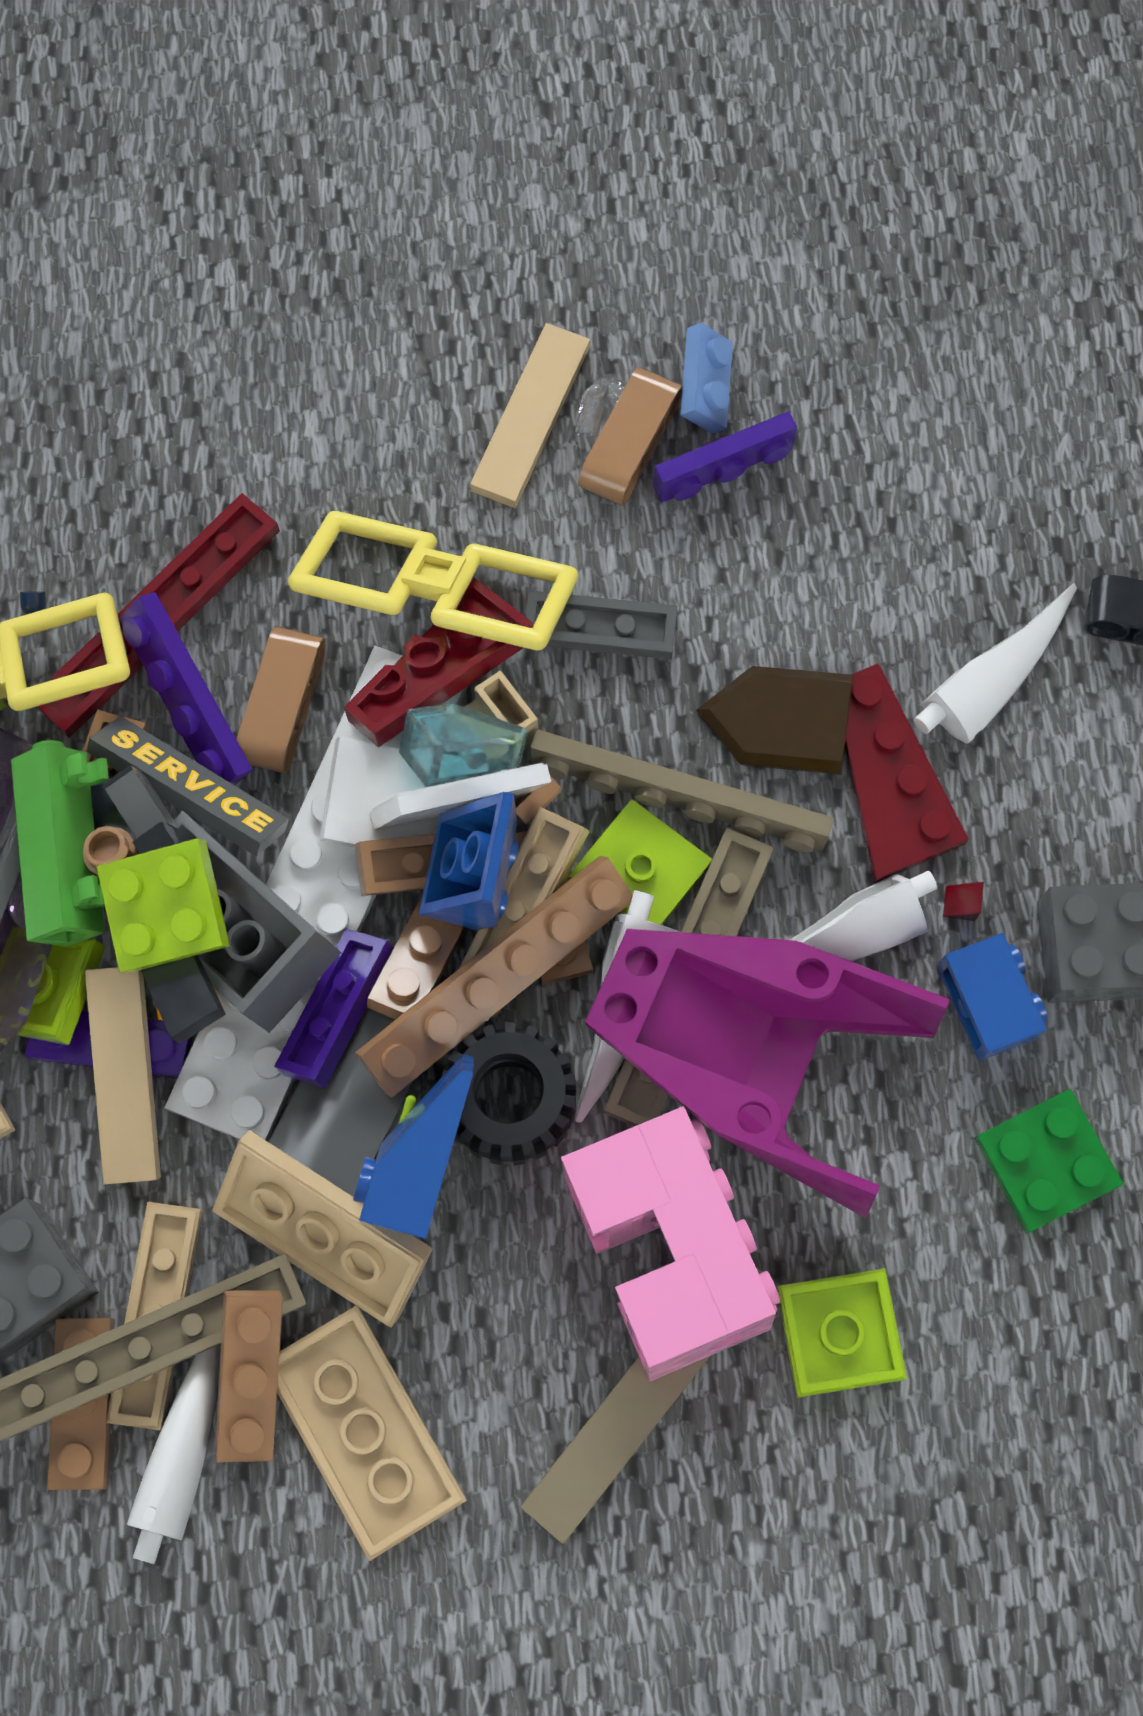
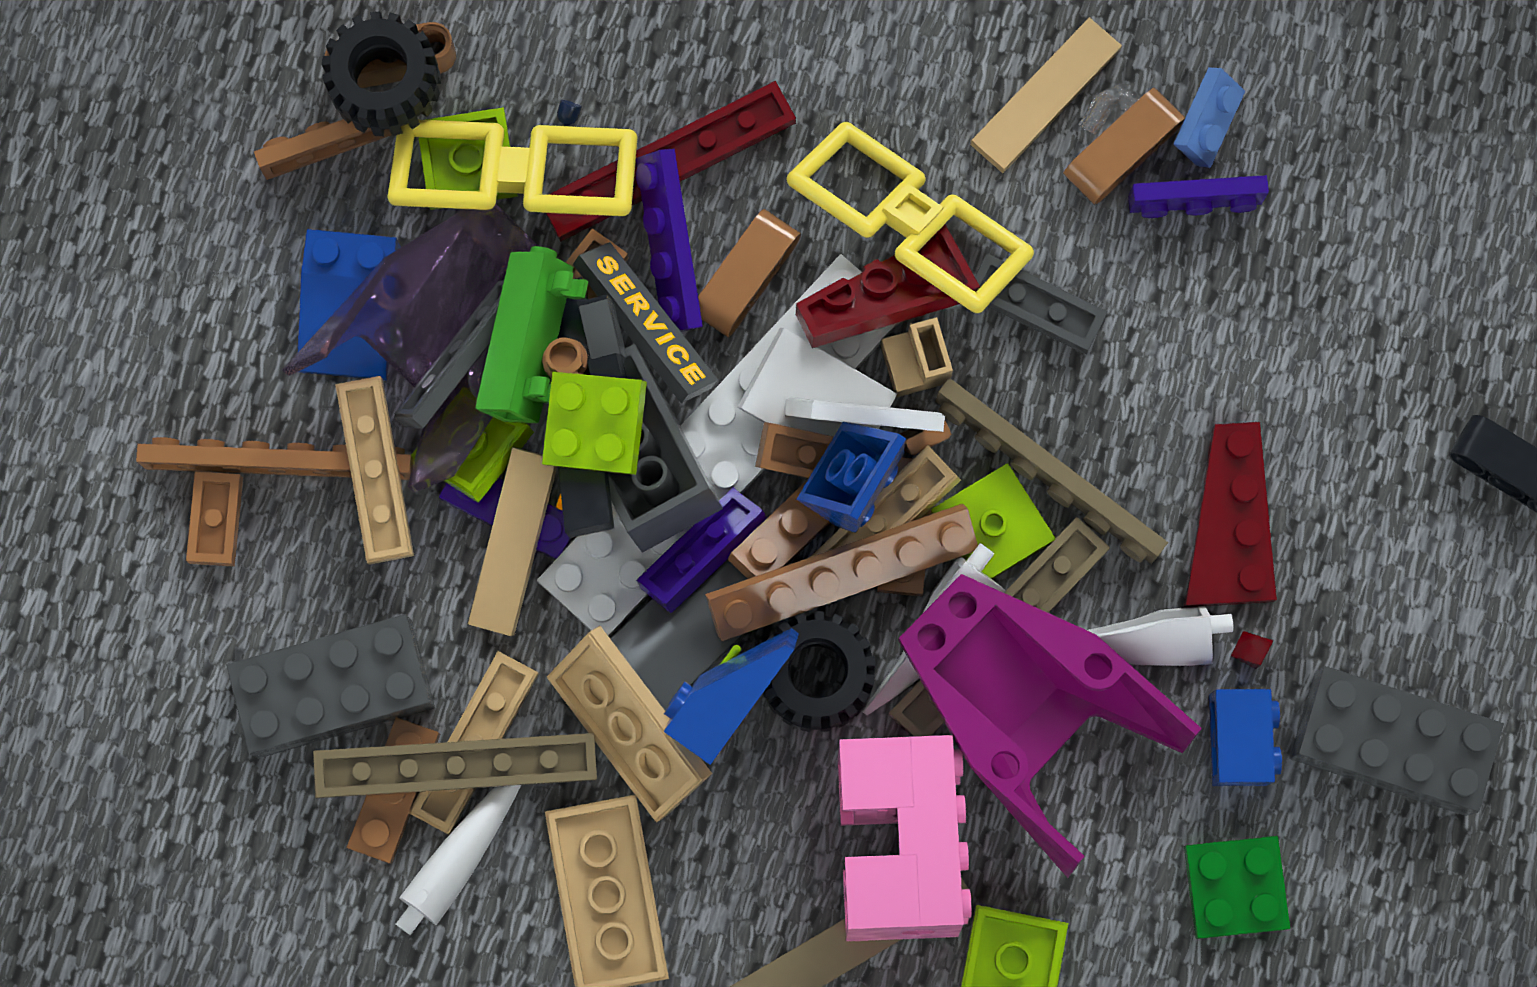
camera: 20 degrees right, 5 degrees up
medium nougat plate [215,1290,283,1462] -> none
clear light blue slope [399,704,528,788] -> none
dark brown tile [696,666,853,775] -> none
white piece [913,583,1077,744] -> none

